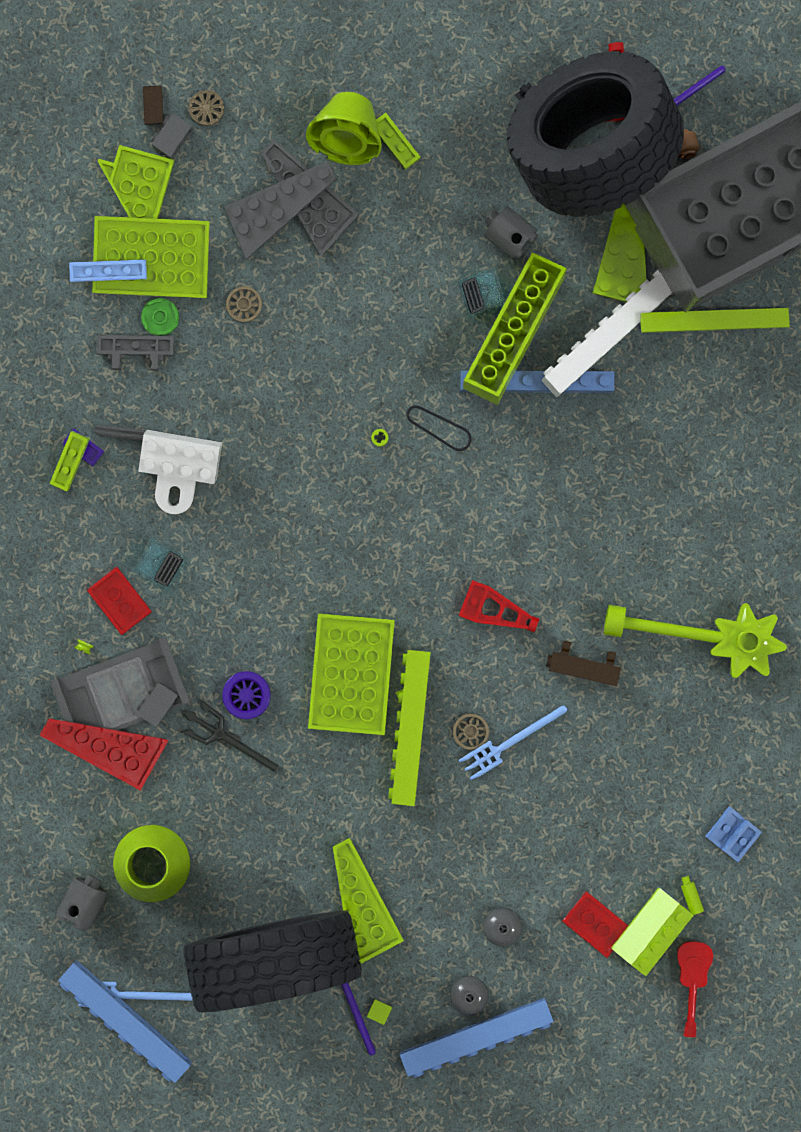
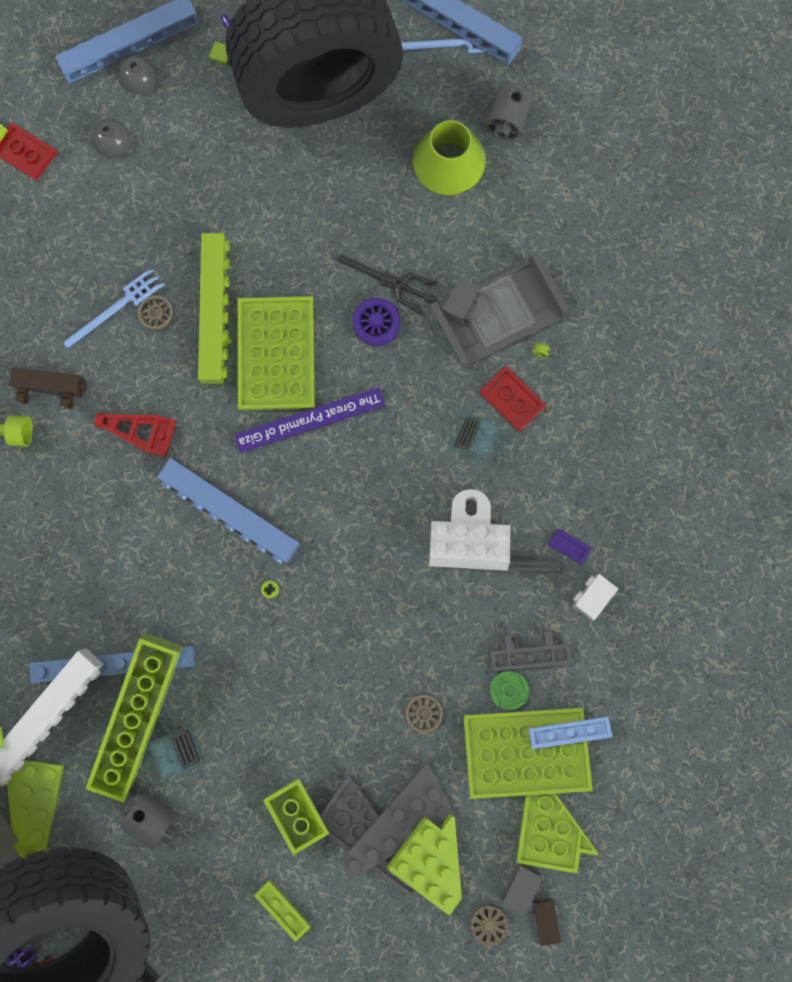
camera: 170 degrees right, 5 degrees down
red wing [39,718,169,791] -> none
lime plate [50,431,90,492] -> none
lime cone [306,92,382,165] -> none
lime wing [333,838,404,964] -> none
black piece [406,405,472,451] -> none
none -> medium blue brick [157,458,300,564]
none -> dark purple tile [234,387,385,453]
none -> lime slope [263,779,329,855]
none -> lime wing [387,814,462,916]
none -> white brick [572,574,618,620]

